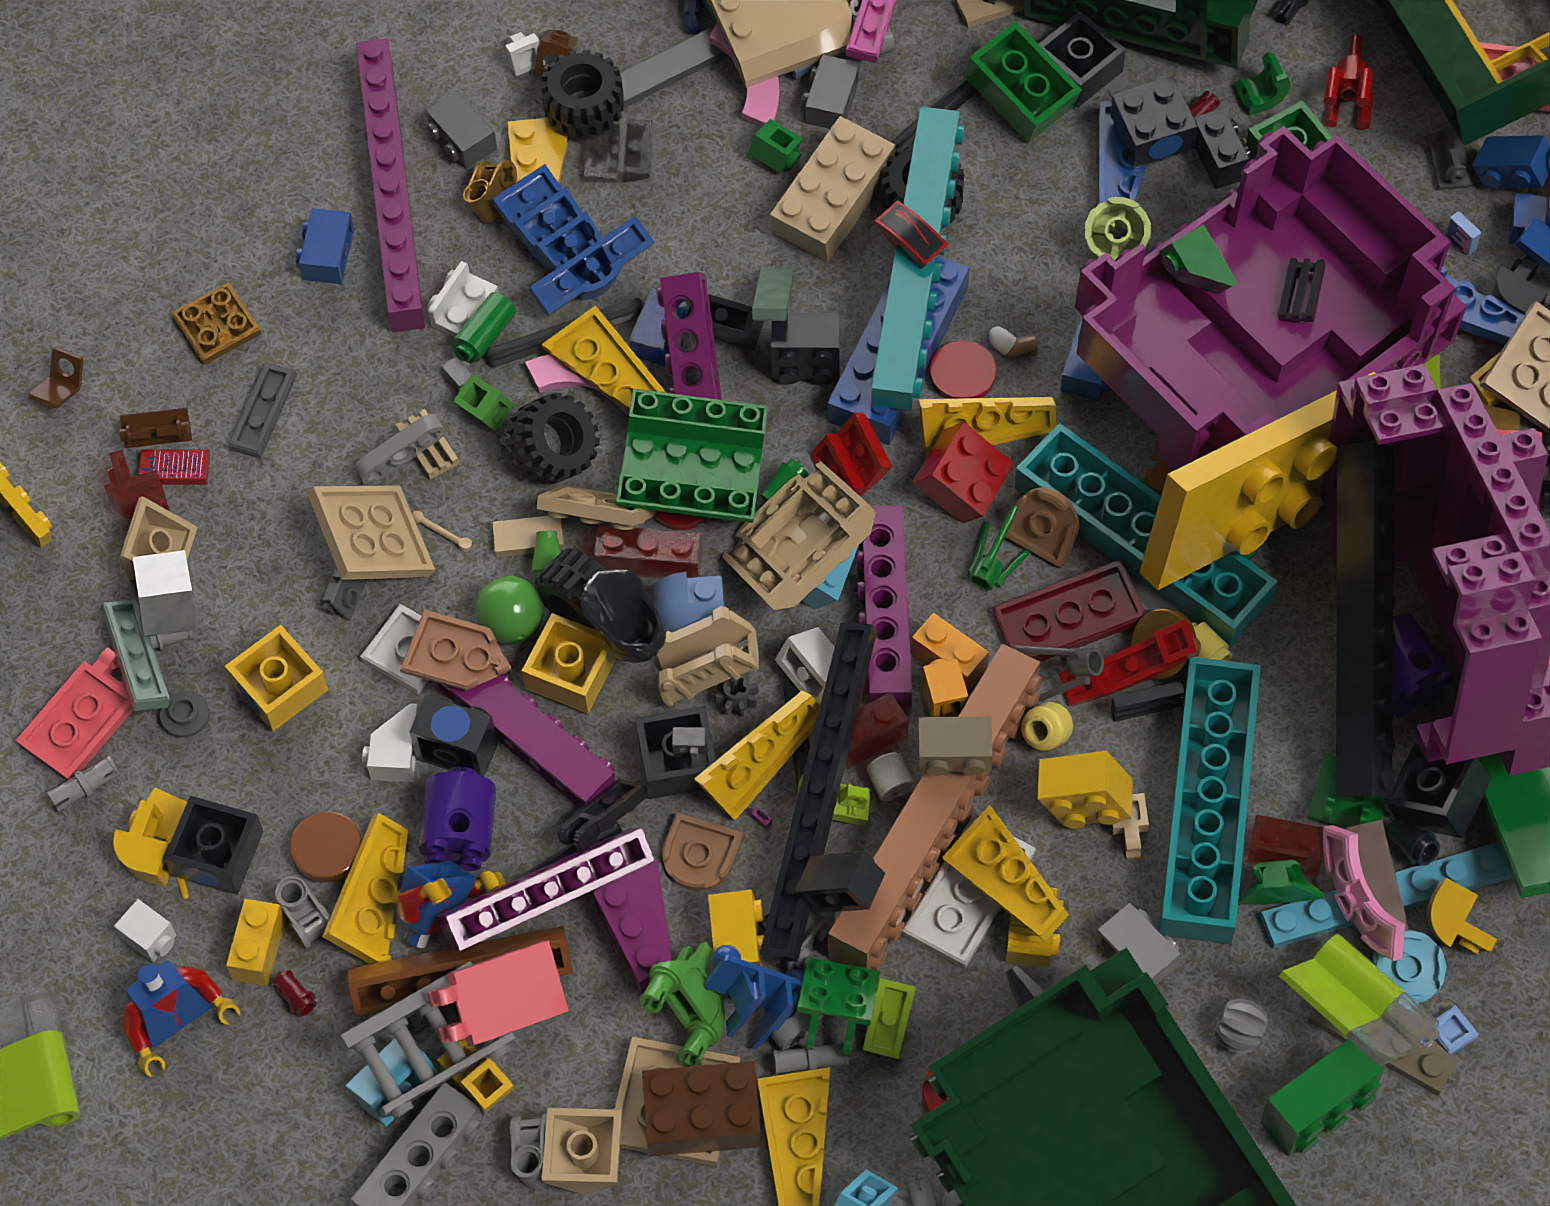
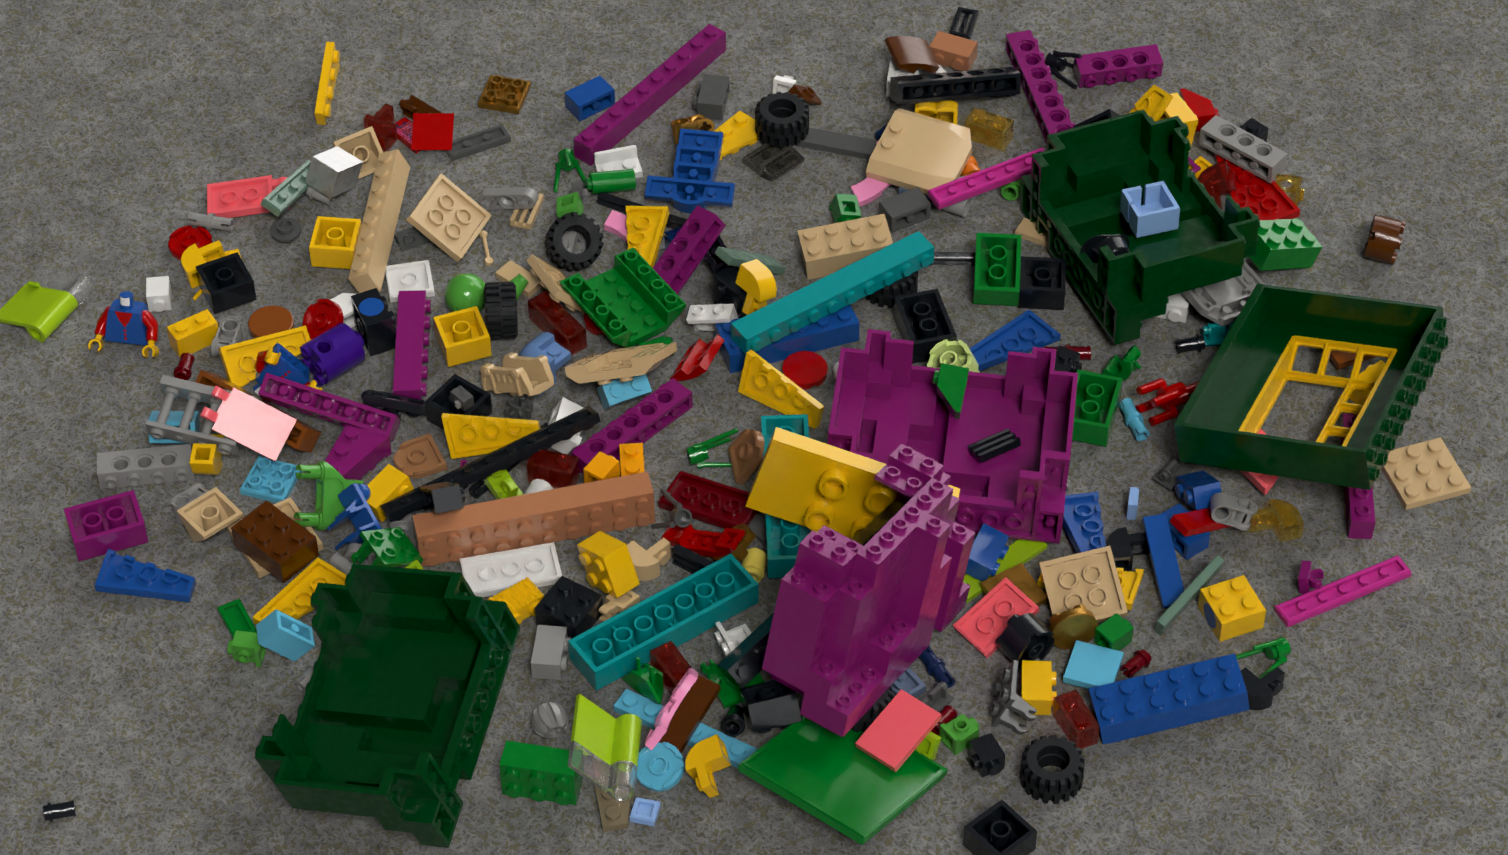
camera: 45 degrees right, 15 degrees down
reddish brown bracket [29,347,83,408] -> none
nougat tile [400,609,512,691] -> none
black hair [579,568,667,663] -> none
slope [873,200,949,269] -> none
red brick [912,422,1014,524] -> none
dark tan brick [918,716,993,776] -> none
yellow wing [942,804,1069,942] -> none
light yellow head [1021,702,1073,751] -> none
black brick [1111,75,1197,168] -> none
none -> red tile [168,225,212,260]
none -> medium azure tile [240,456,302,503]
none -> red tile [302,299,344,340]
none -> tan brick [348,149,410,293]
none -> red sticker [411,113,454,150]
none -> black brick [535,576,603,638]
none -> green plant [553,148,590,193]
none -> tan brick [627,538,671,581]
none -> white bracket [686,304,738,331]
none -> white bracket [714,621,751,657]
none -> yellow brick [735,259,777,315]
none -> black brick [893,288,957,364]
none -> medium azure pin [1119,398,1150,441]

